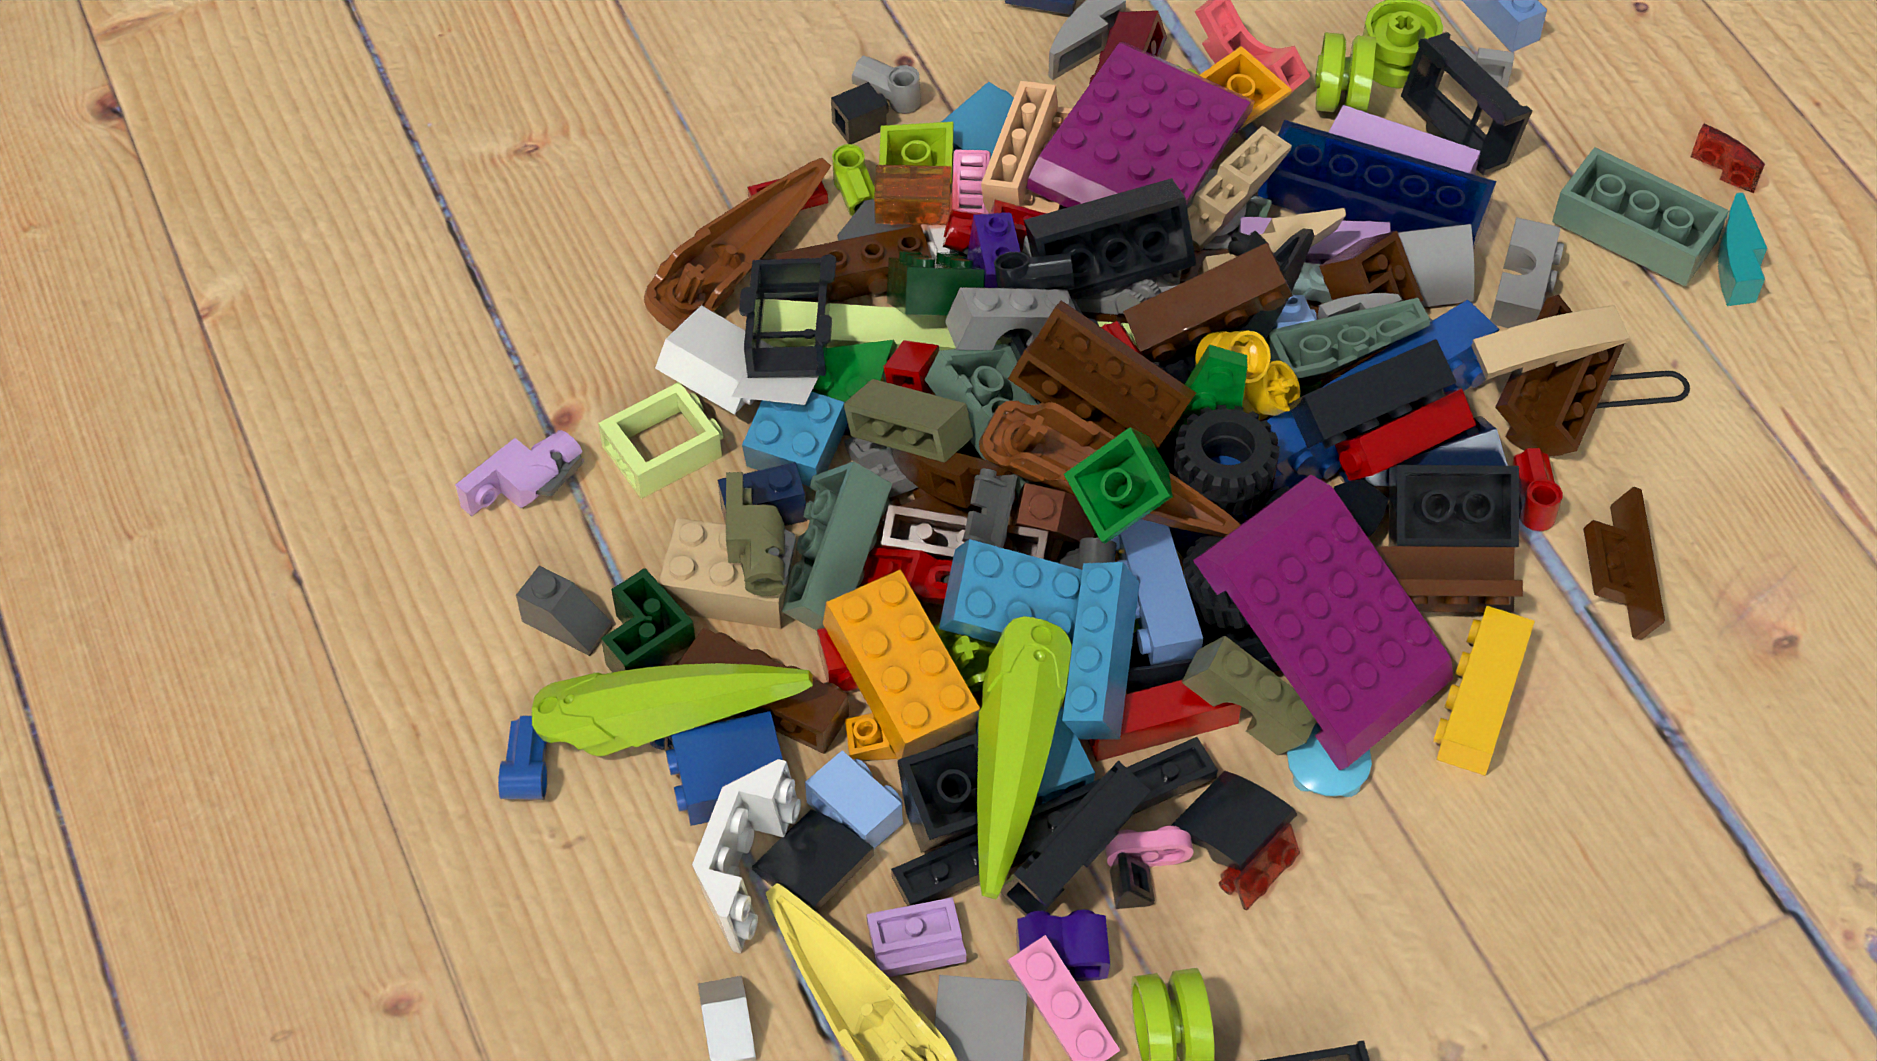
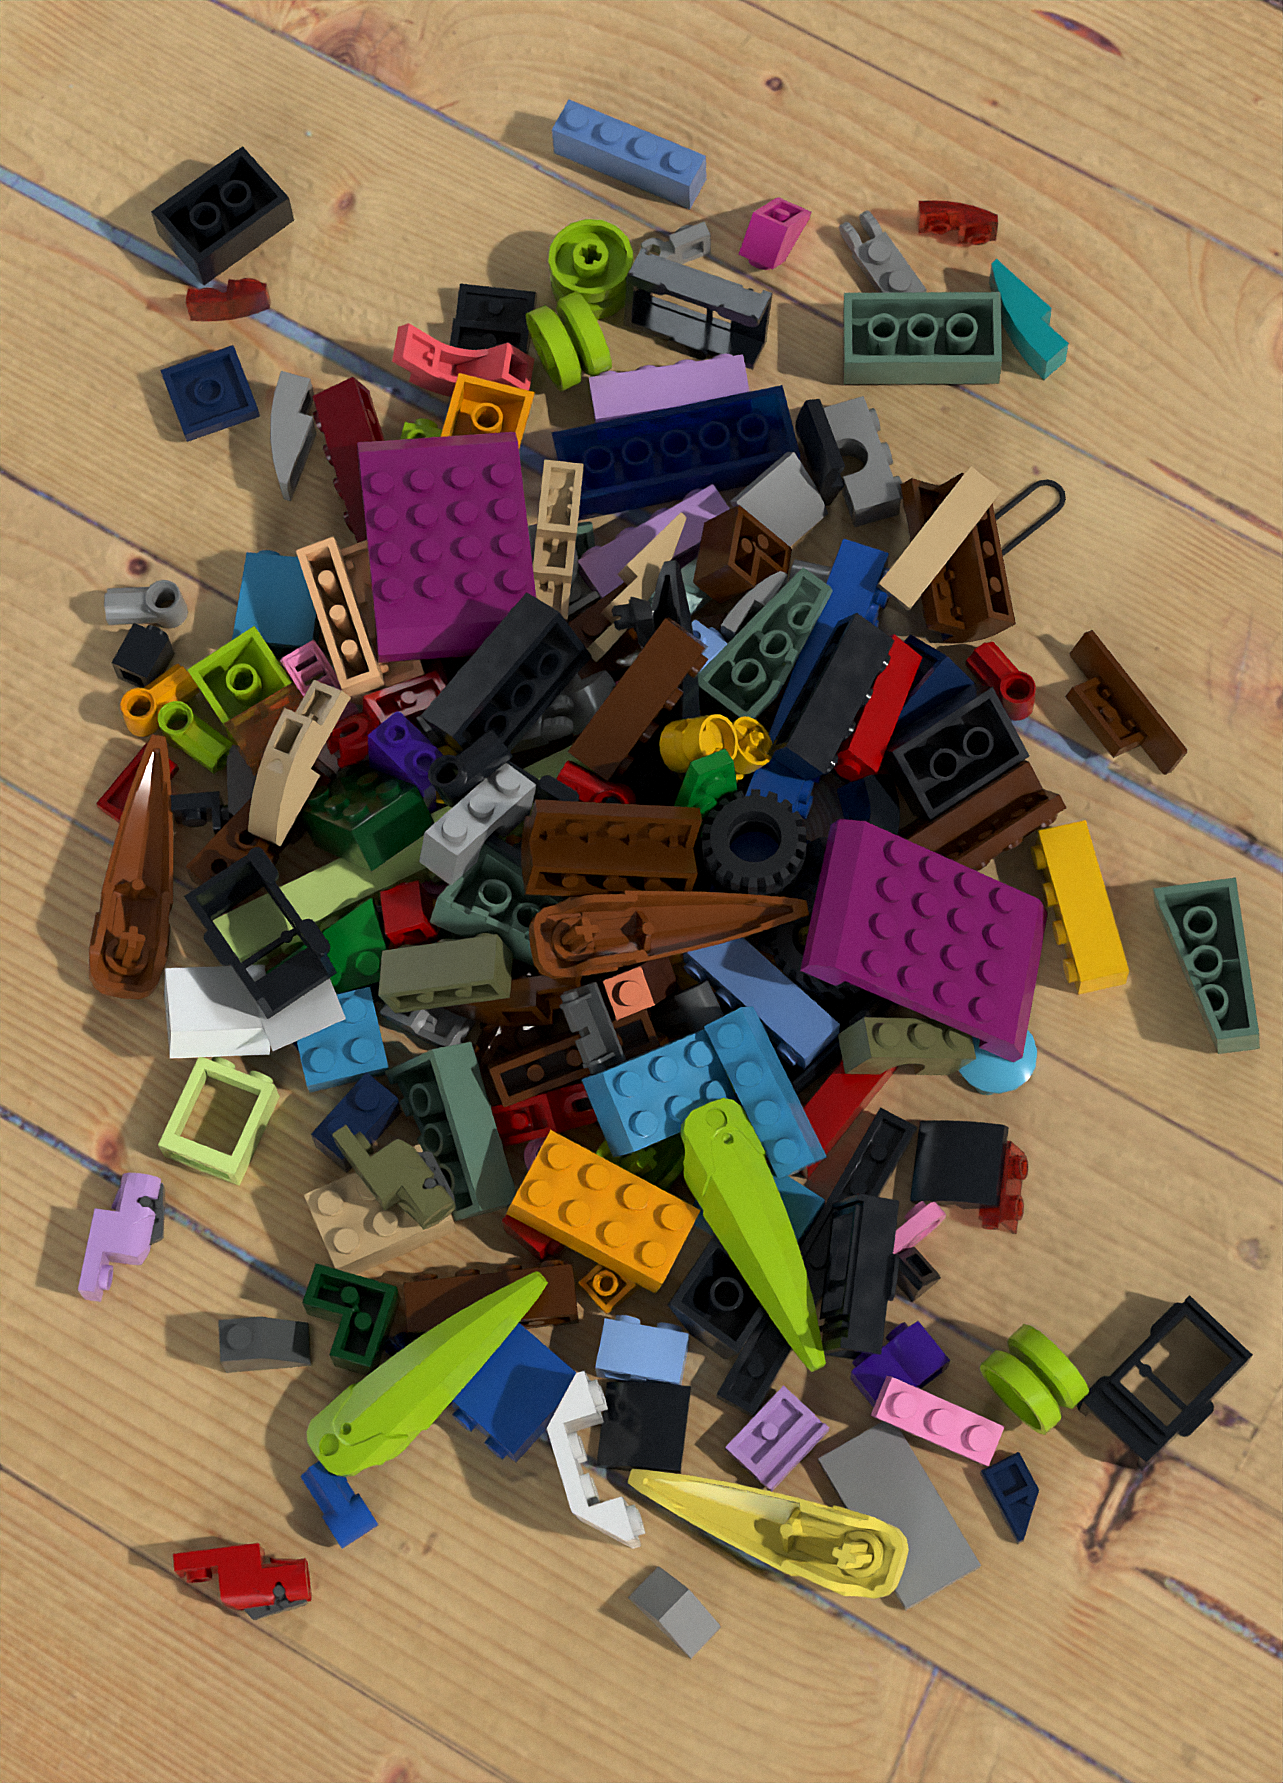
camera: 30 degrees left, 15 degrees up
green slope [1064,427,1173,544] -> none
none -> light orange piece [120,663,200,737]
none -> black bracket [171,791,231,835]
none -> red plate [173,1543,312,1620]
none -> tan slope [248,680,350,846]
none -> black slope [450,283,537,355]
none -> dark pink slope [739,197,812,270]
none -> black slope [795,399,845,506]
none -> light grey hinge [839,210,927,293]
none -> sand green wedge [1153,877,1260,1054]

